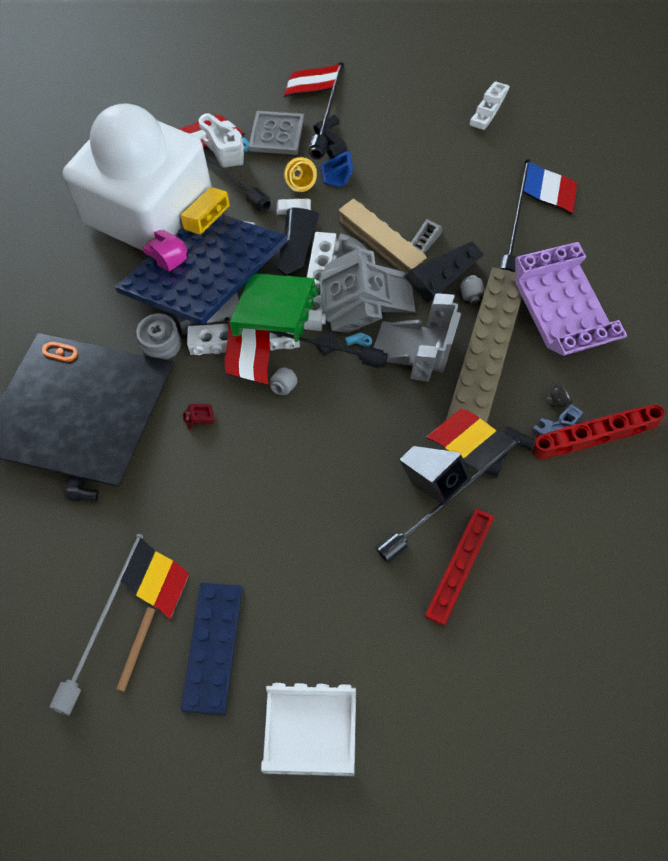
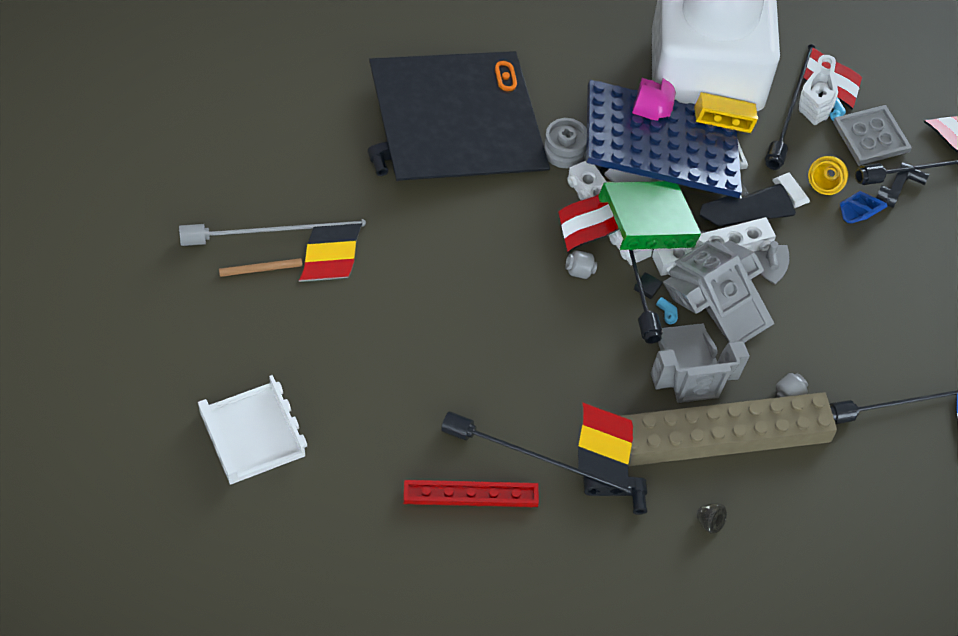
camera: 55 degrees right, 5 degrees down
dark blue plate [181,583,243,715] -> none
dark red bracket [183,404,215,429] -> none
tan brick [338,198,427,272] -> none
black slope [399,446,472,506] -> none
black wedge [404,241,484,303] -> none
light grey slope [411,219,443,254] -> none
lavender slope [515,242,627,356] -> none
sand blue piece [532,404,583,436] -> none
red beam [533,404,665,459] -> none

